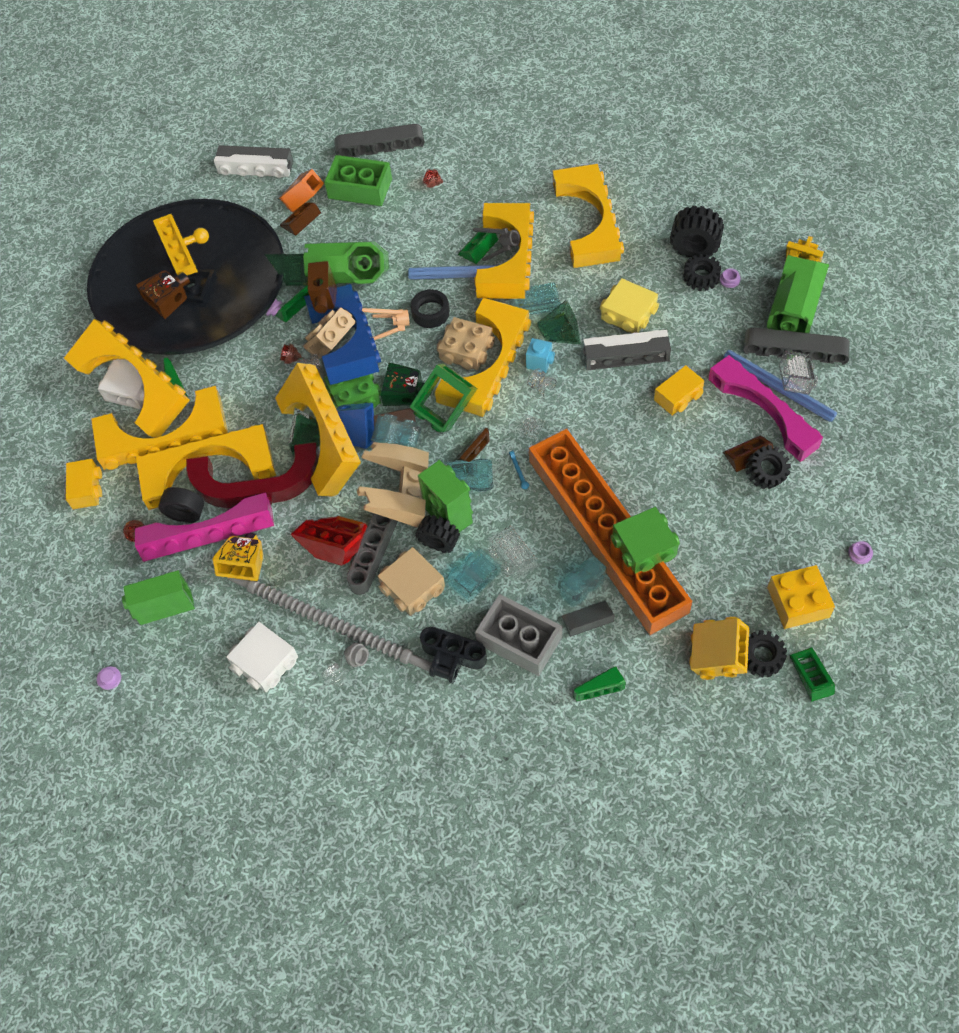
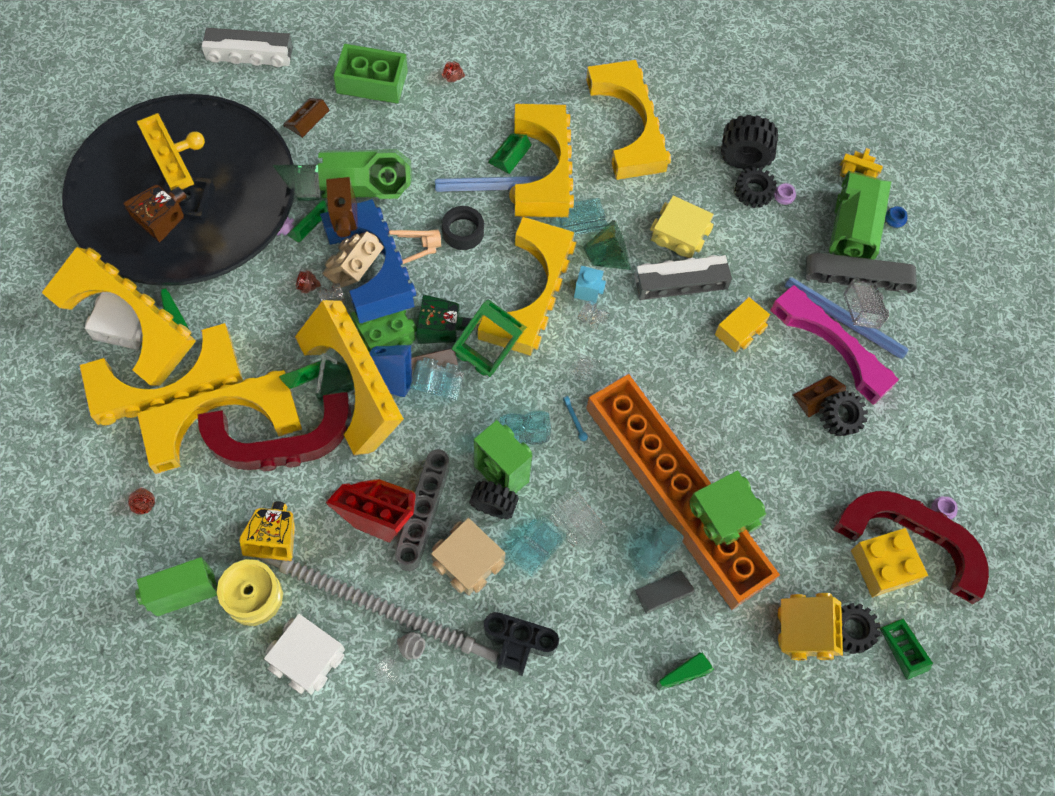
camera: 15 degrees left, 5 degrees up
yellow brick [66,459,102,509] -> none
lavender plate [97,666,121,690] -> none
dark pink arch [135,493,274,562] -> none
black tyre [158,487,205,523] -> none
orange slope [279,169,324,212] -> none
dark grey beam [334,124,425,157] -> none
tan wedge [357,442,429,527] -> none
tan brick [437,317,495,370] -> none
reddish brown slope [452,428,490,470] -> none
dark grey plant [473,228,520,261] -> none
light grey brick [475,594,562,676] -> none
none -> light yellow wheel [217,559,283,626]
none -> green slope [279,357,332,389]
none -> dark red arch [832,491,989,604]
none -> blue plate [885,206,908,228]

